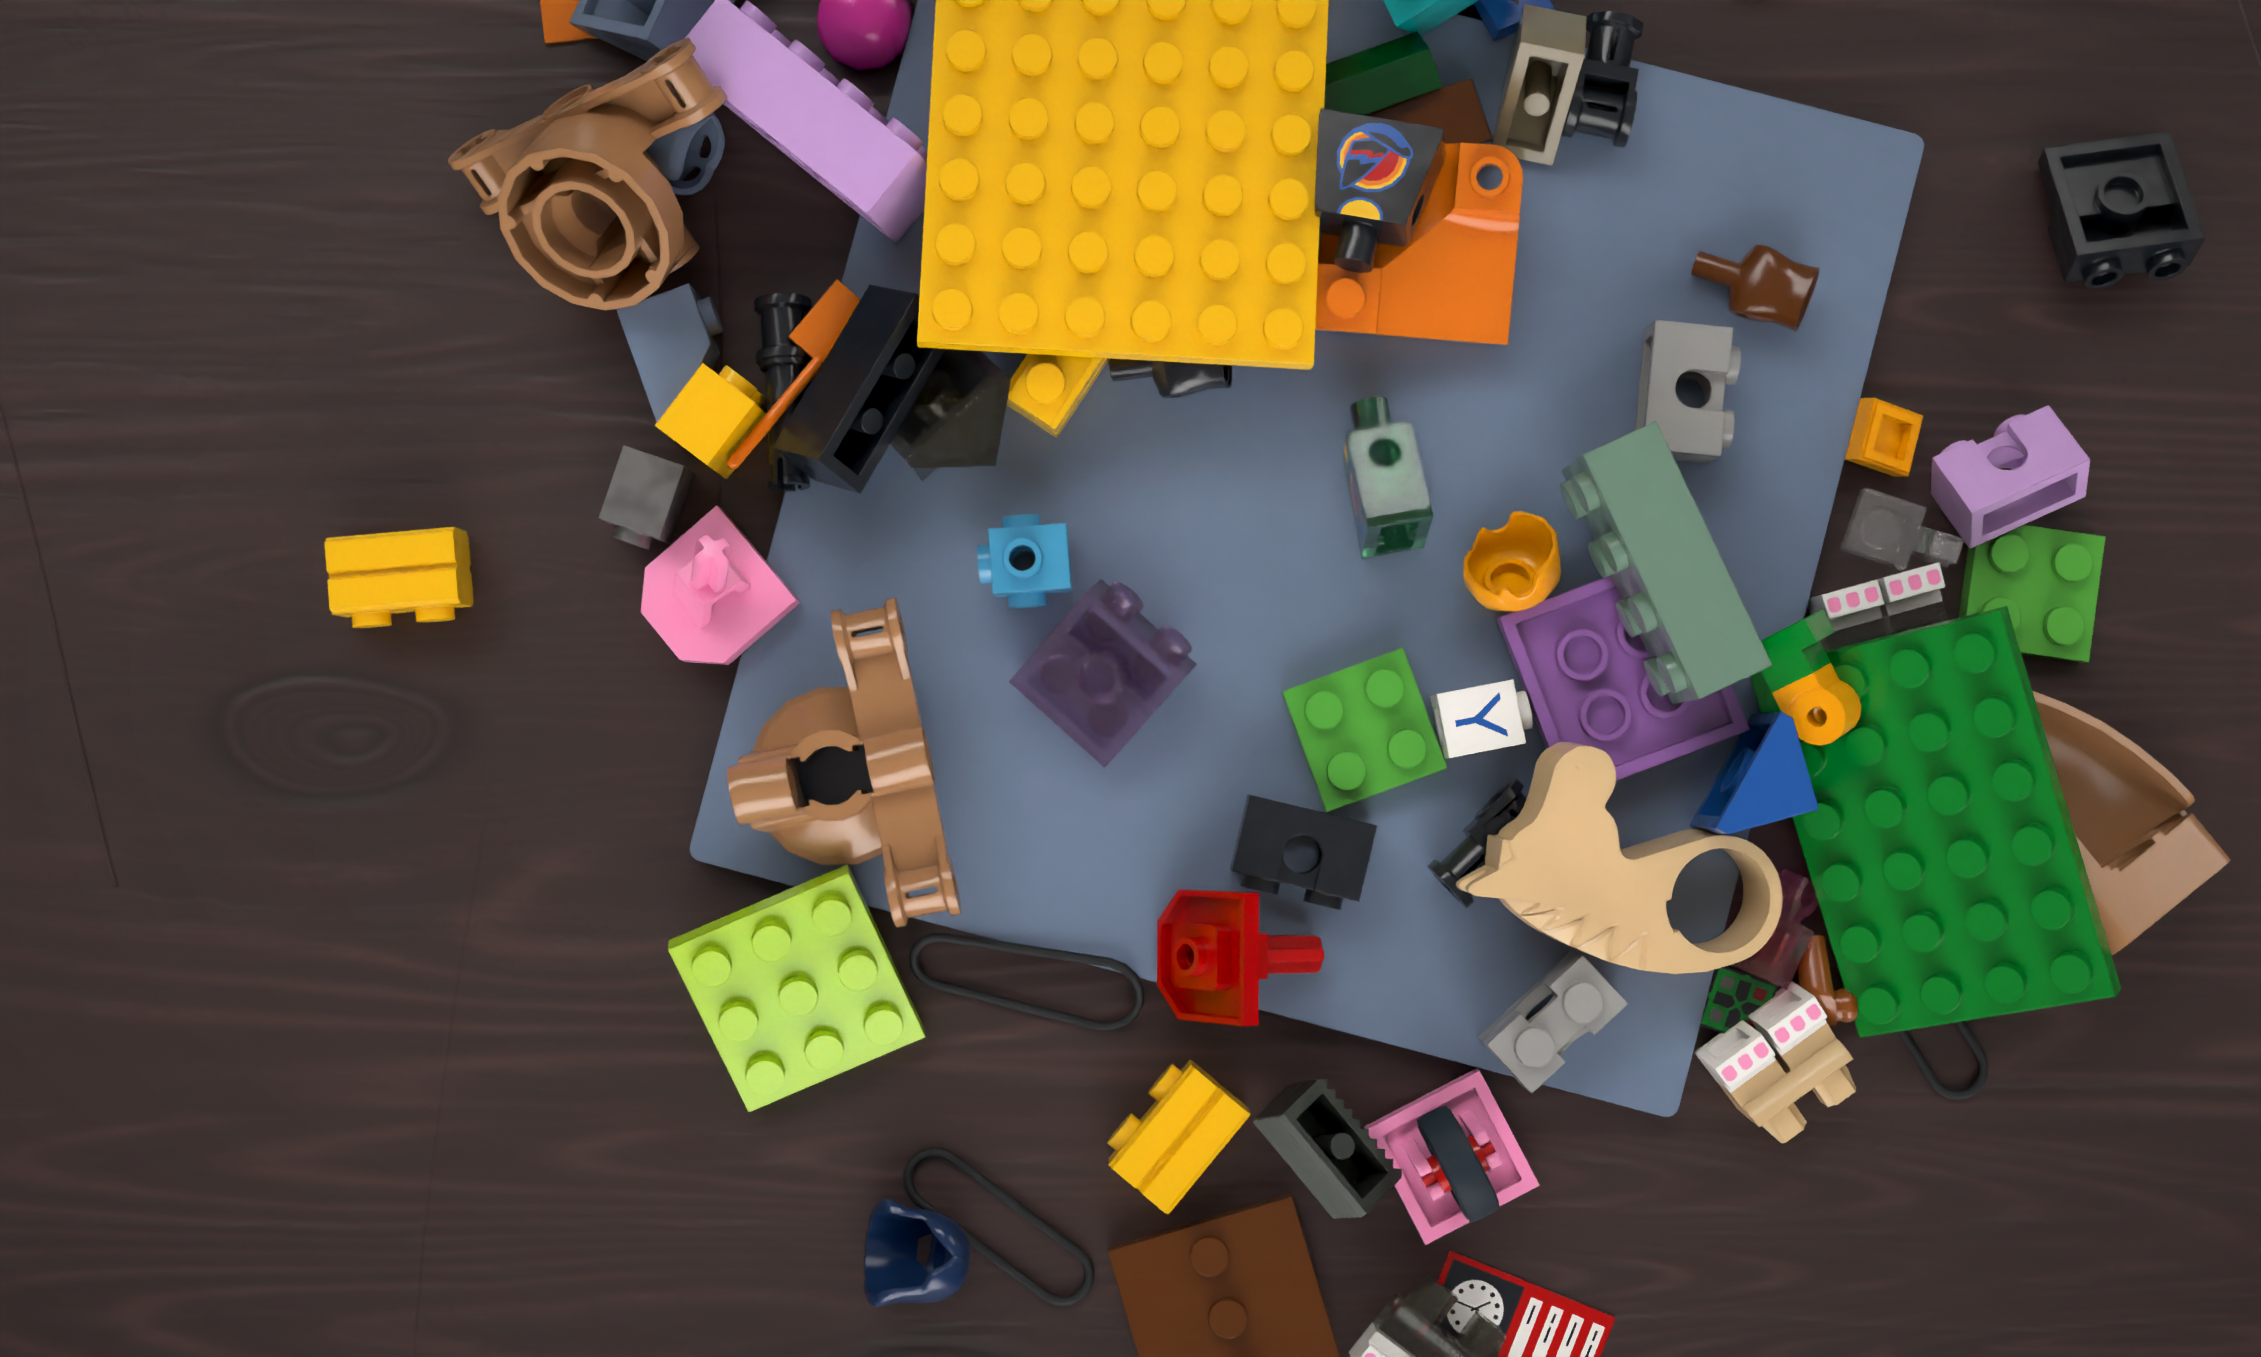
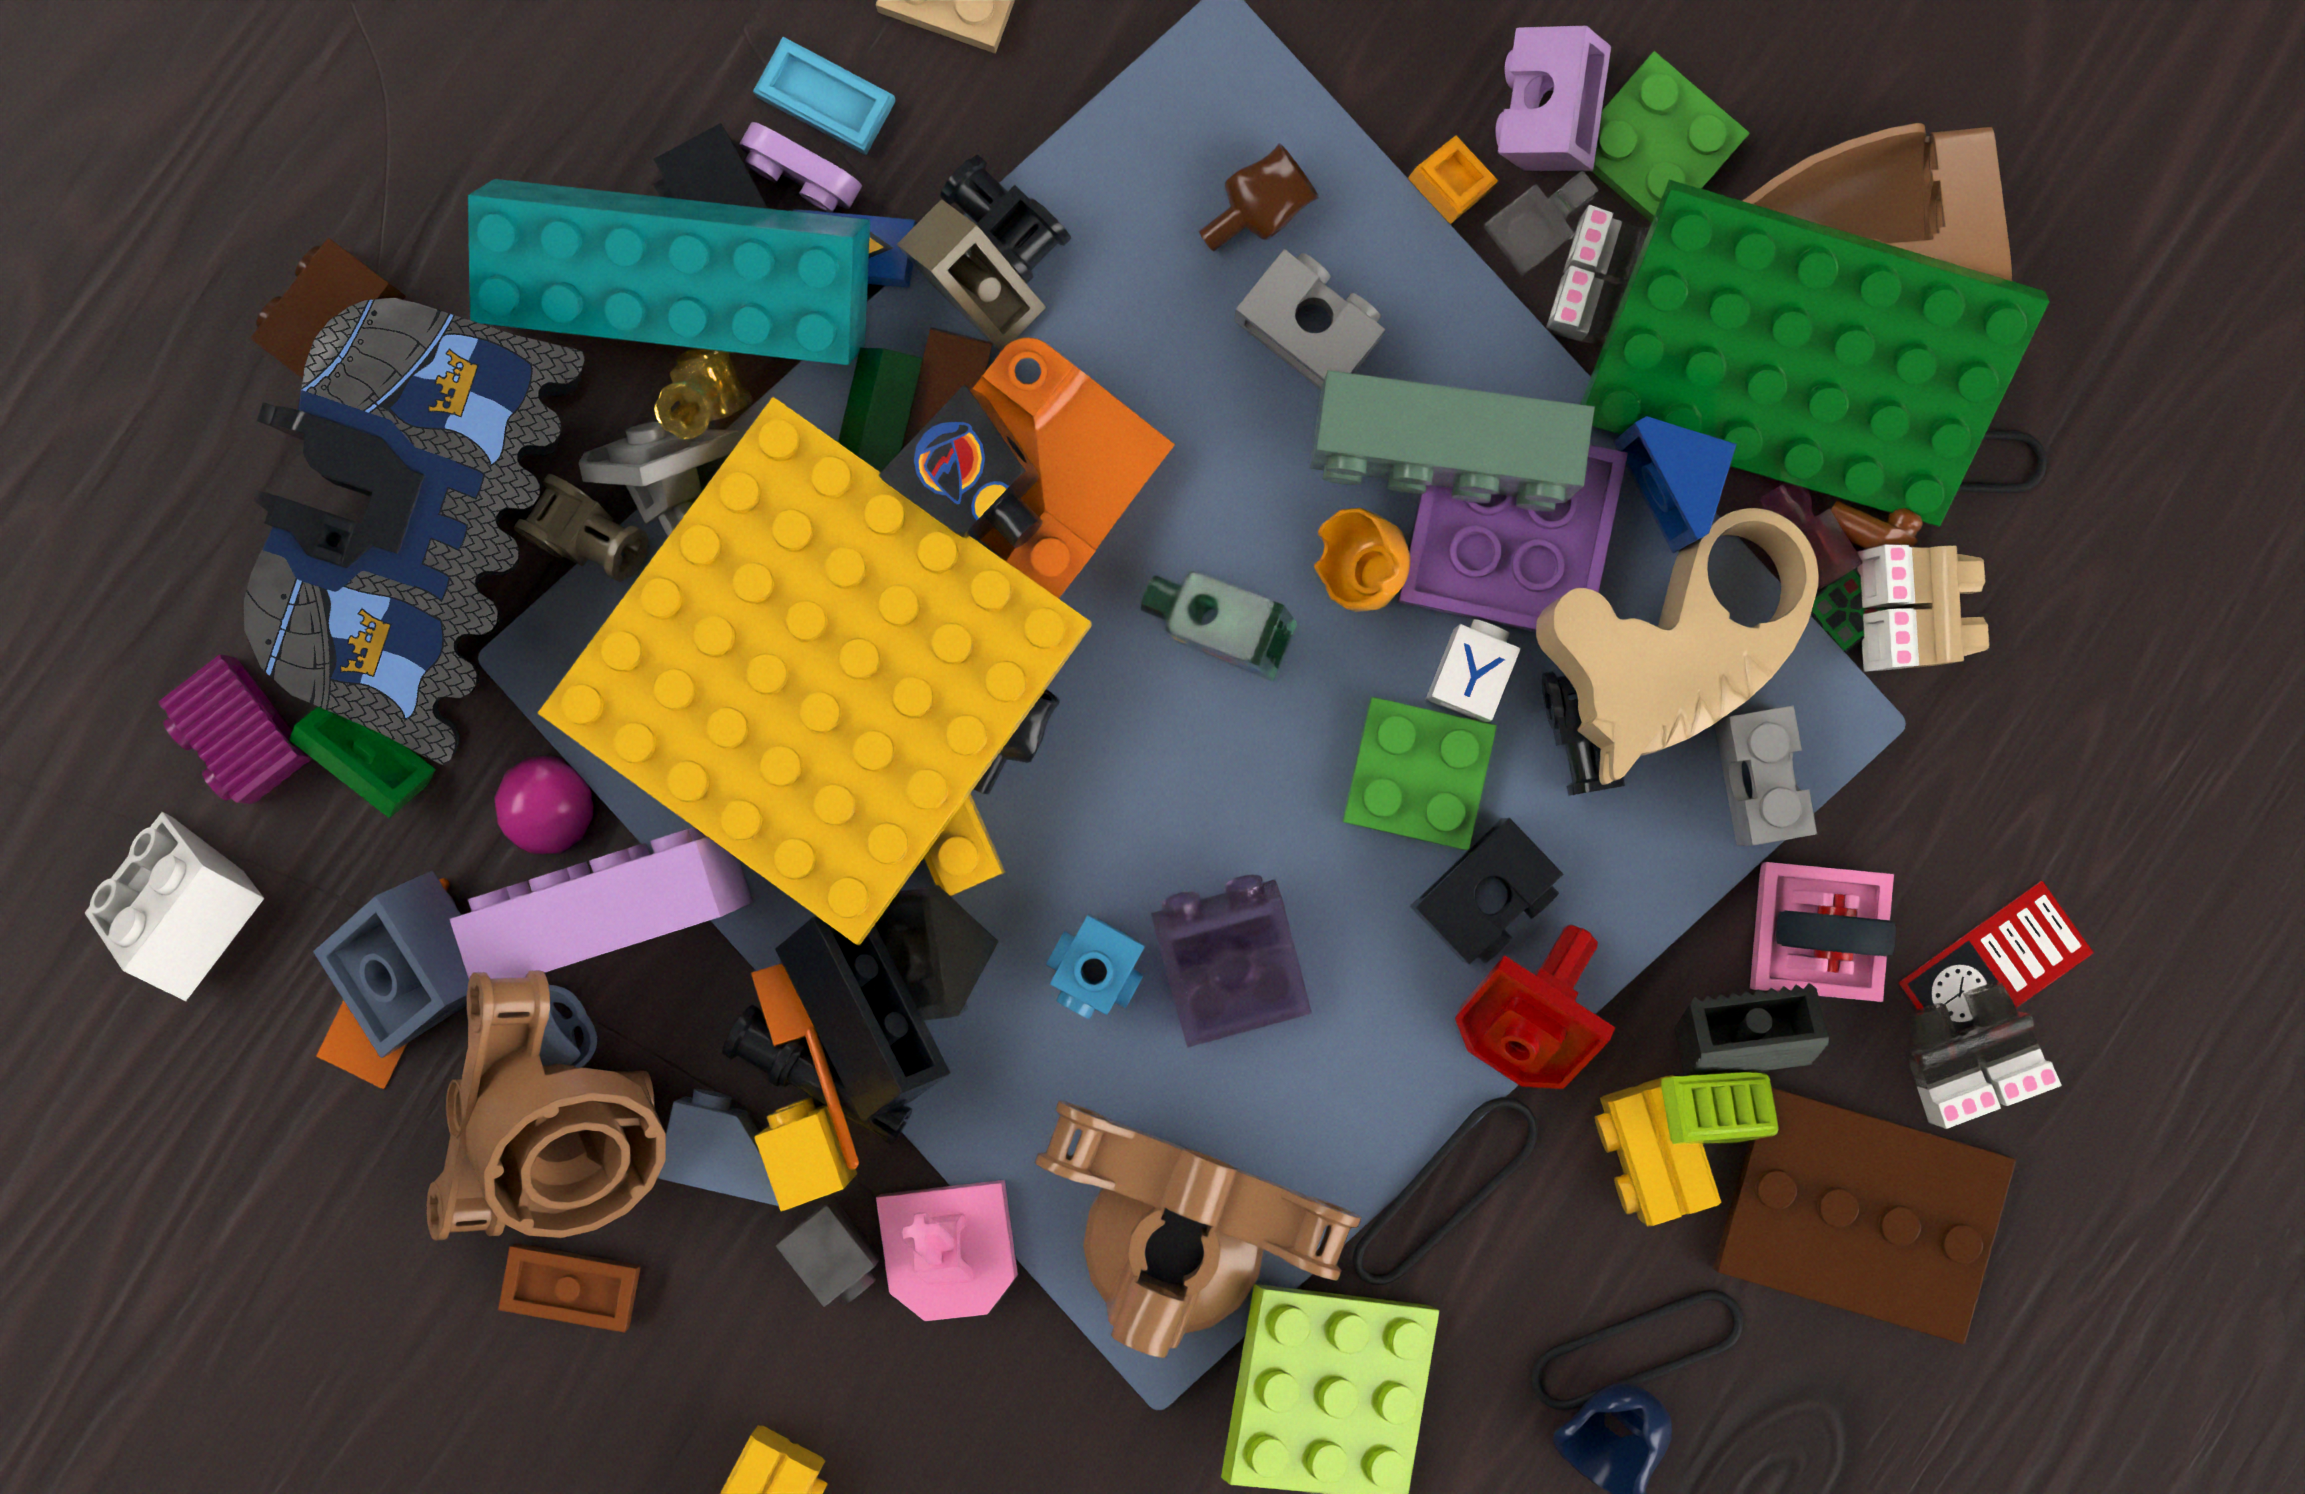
camera: 60 degrees left, 0 degrees up
leg [1760,609,1861,746] -> none
none -> dark orange plate [498,1243,641,1333]
none -> lime slope [1661,1072,1779,1144]

